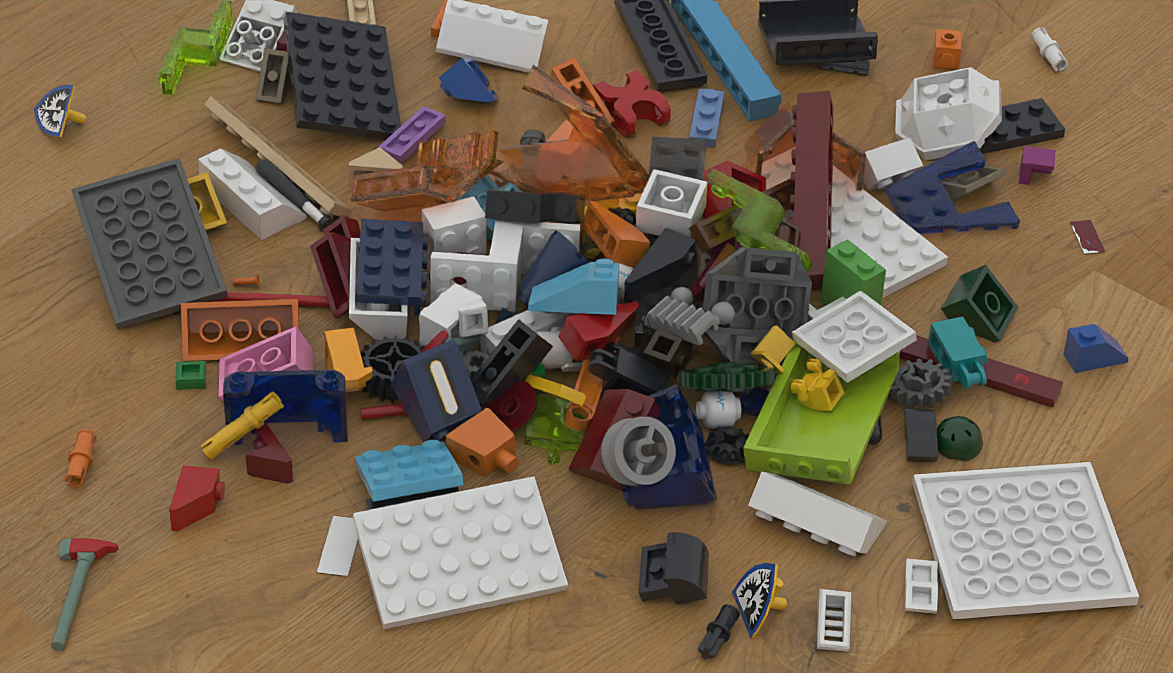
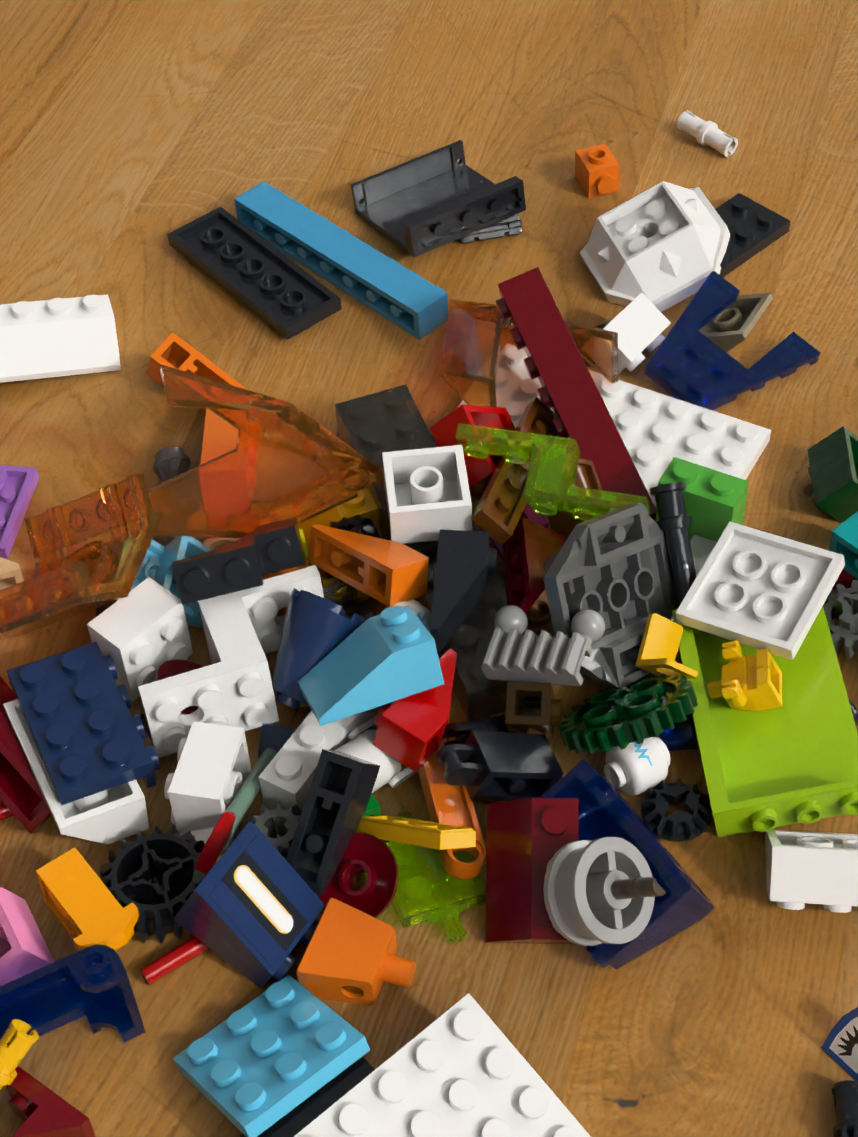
camera: 20 degrees left, 5 degrees up
blue slope [438,57,499,102] -> none
white slope [458,299,488,338] -> none
red piece [592,70,671,137] -> none
black brick [639,532,709,604] -> none
medium blue plate [689,89,724,148] -> none
magenta panel [1019,146,1056,185] -> none
none -> black pin [649,482,697,608]

